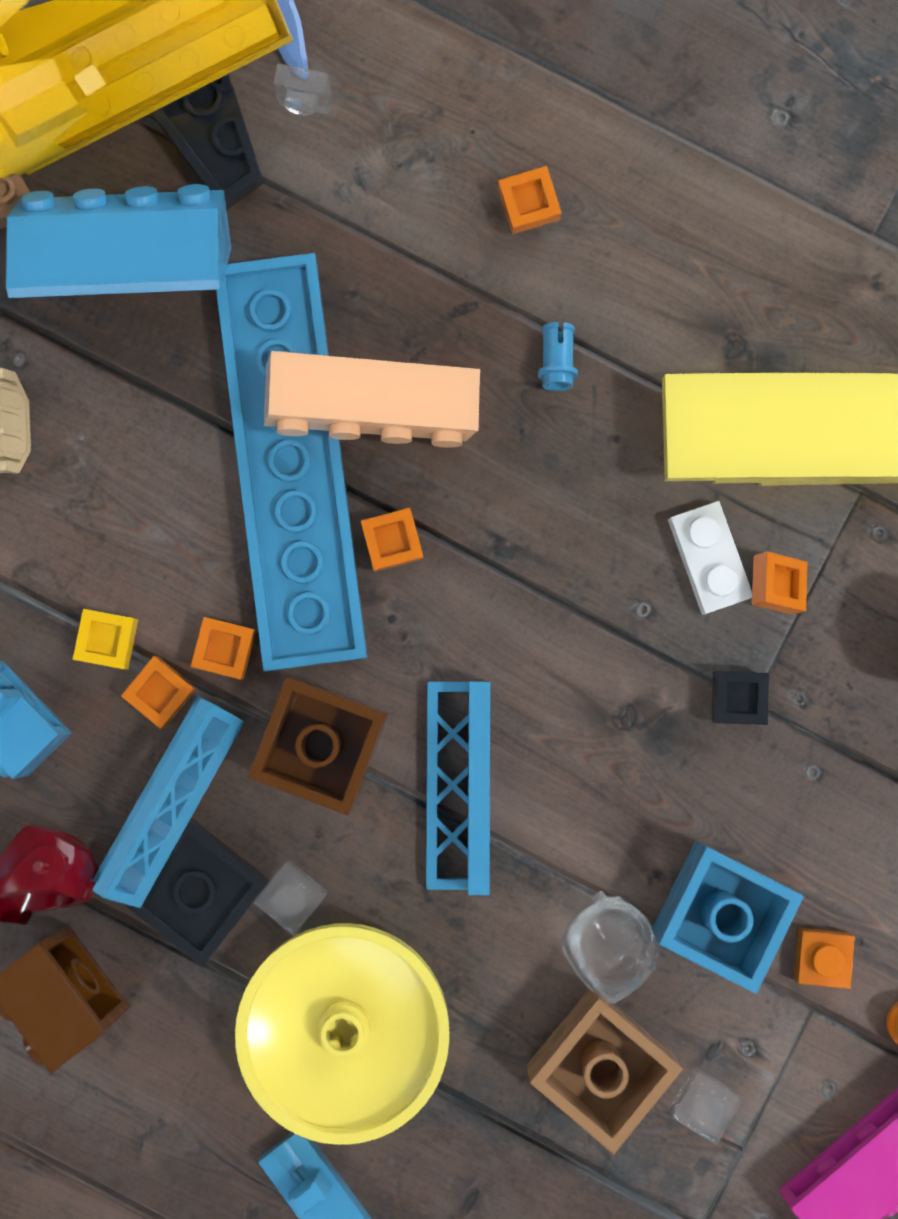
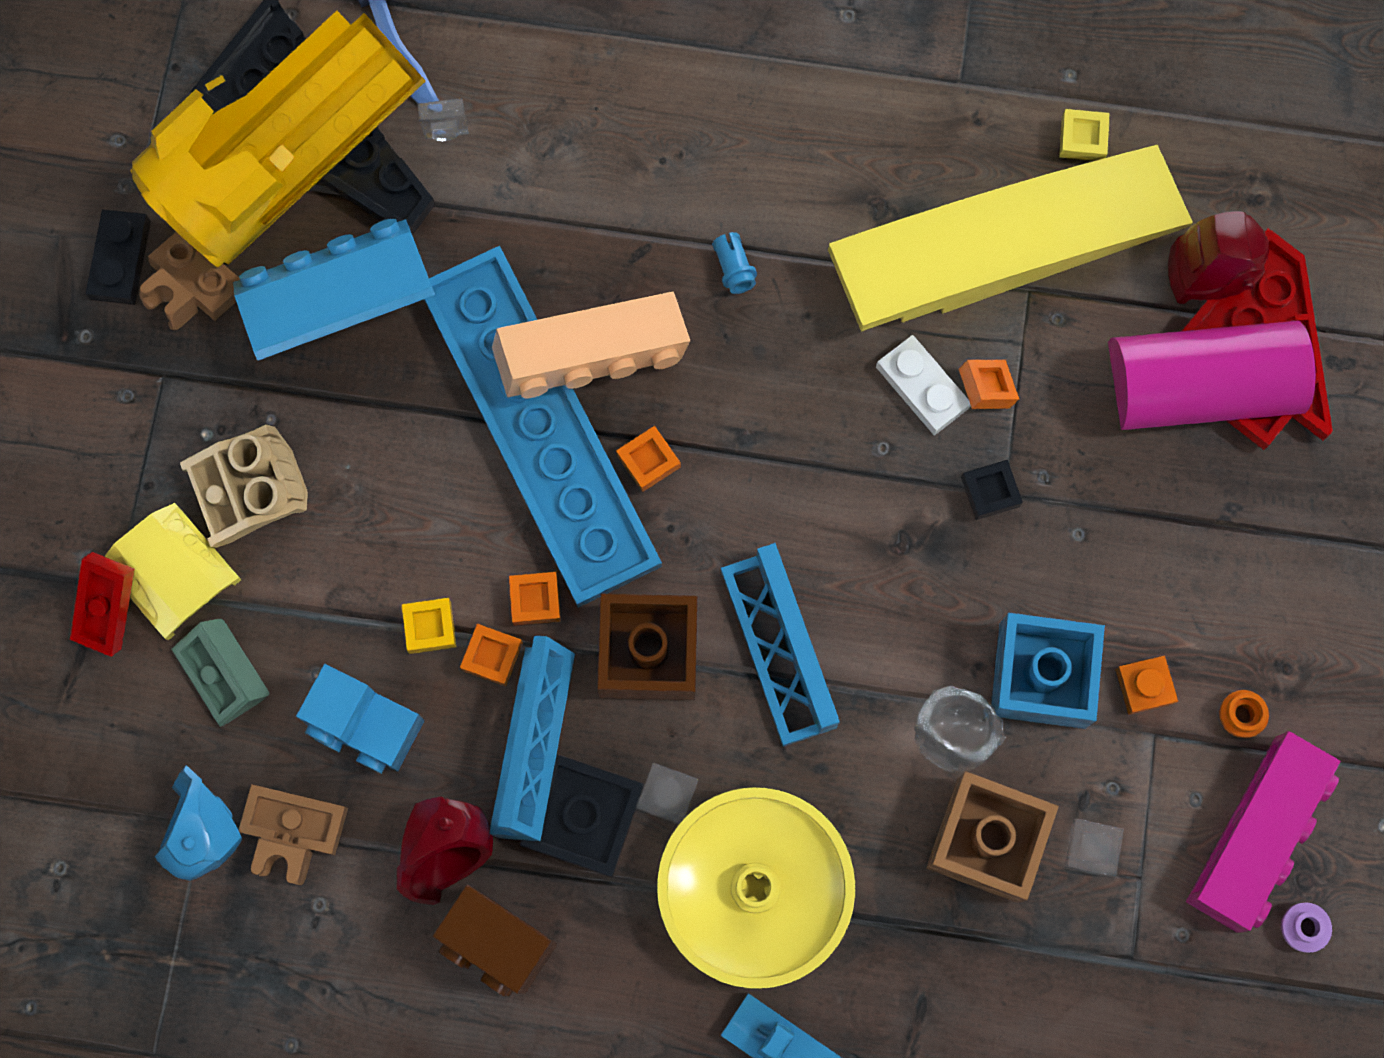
camera: 20 degrees left, 10 degrees down
orange plate [498,166,562,235] -> none

